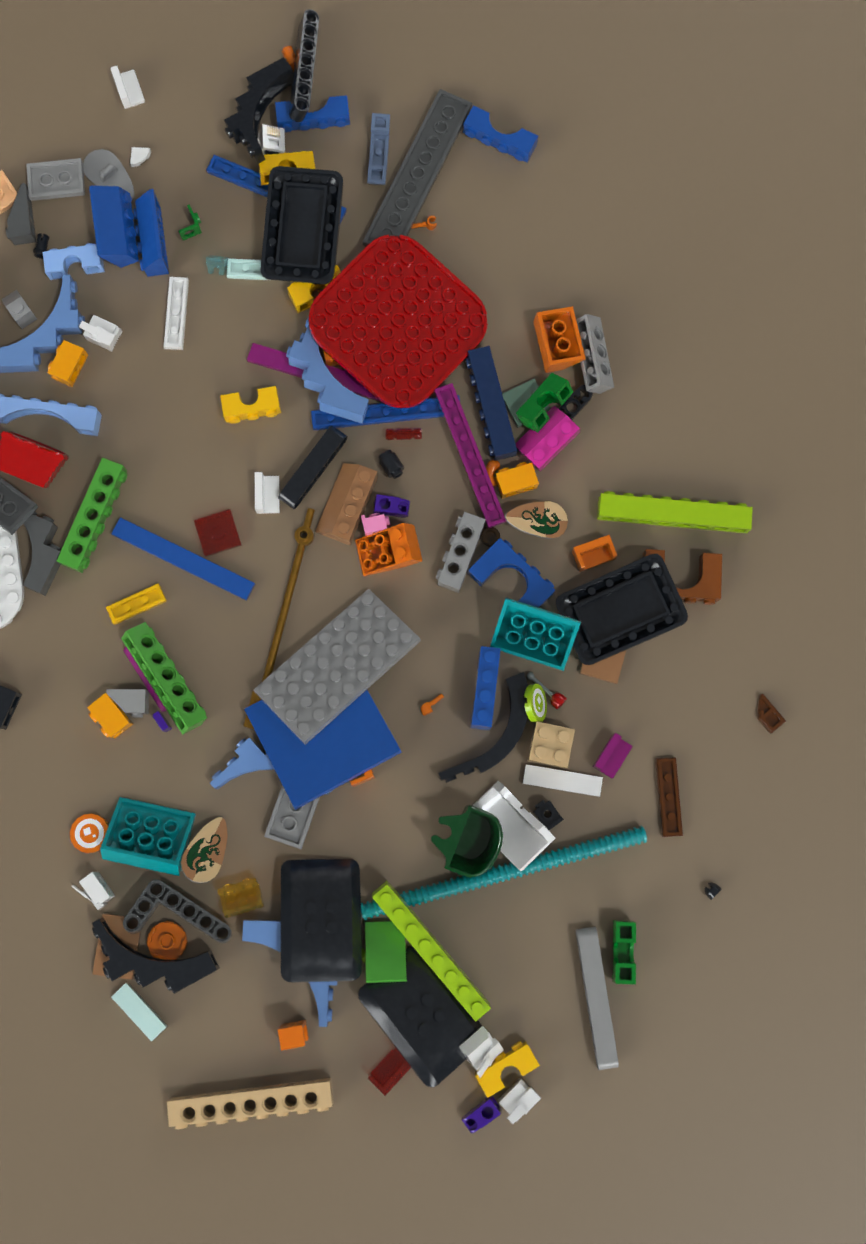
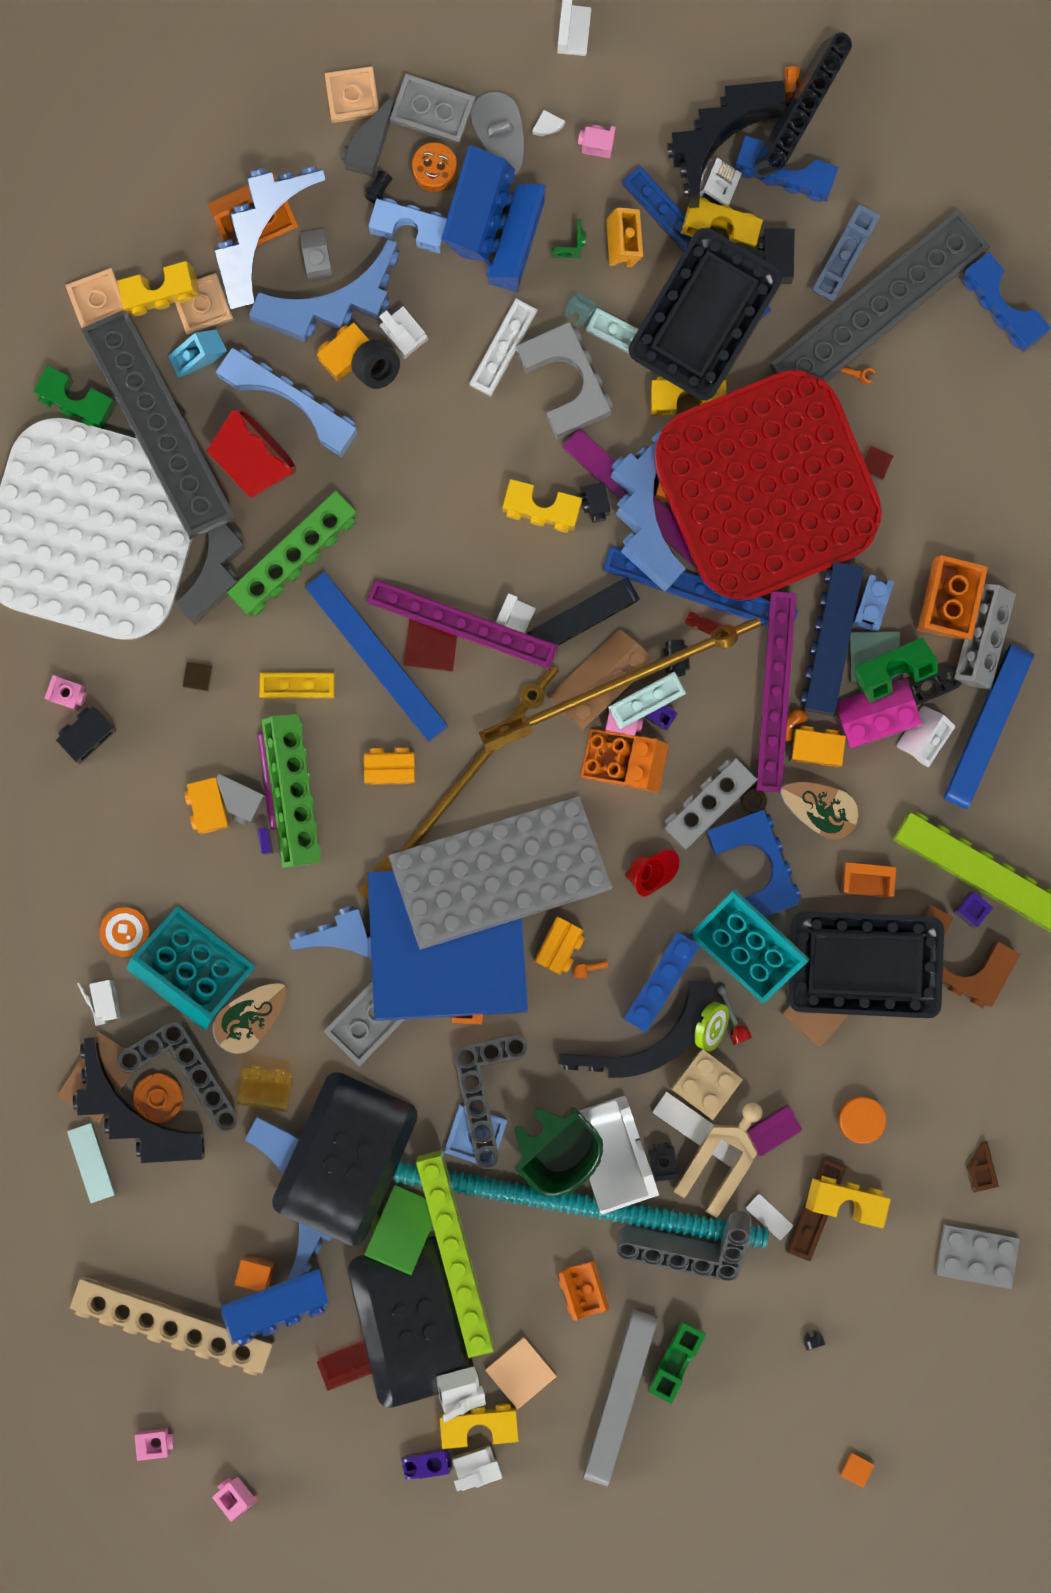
camera: 25 degrees right, 5 degrees up
none -> bright pink brick [134,1428,174,1461]
none -> dark brown tile [183,662,213,692]
none -> bright pink brick [212,1477,259,1522]
none -> blue slope [221,1269,329,1346]
none -> black tyre [351,339,400,389]
none -> light orange brick [364,748,415,785]
none -> magenta tile [366,579,559,670]
none -> orange head [412,142,458,192]
none -> light blue tile [444,1104,507,1169]
none -> dark grey beam [455,1035,527,1170]
none -> pearl gold bar [478,617,761,753]
none -> light nougat tile [485,1336,557,1410]
none -> light grey arch [516,322,613,440]
none -> light orange brick [534,917,586,975]
none -> orange bracket [559,1260,610,1321]
none -> bright pink brick [578,125,616,159]
none -> black brick [580,482,611,523]
none -> light orange brick [606,208,643,267]
none -> light aqua tile [608,672,686,729]
none -> dark grey beam [617,1211,751,1281]
none -> red piece [625,849,680,897]
none -> tan piece [673,1102,763,1218]
none -> white sticker [746,1194,793,1240]
none -> black brick [758,228,795,284]
none -> yellow arch [805,1176,891,1229]
none -> orange head [838,1096,886,1144]
none -> orange tile [840,1452,875,1488]
none -> medium blue brick [852,574,894,632]
none -> clear red tile [864,446,893,480]
none -> white panel [897,706,956,767]
none -> light grey plate [935,1224,1020,1289]
none -> blue beam [943,644,1034,810]
none -> dark purple panel [953,892,993,928]

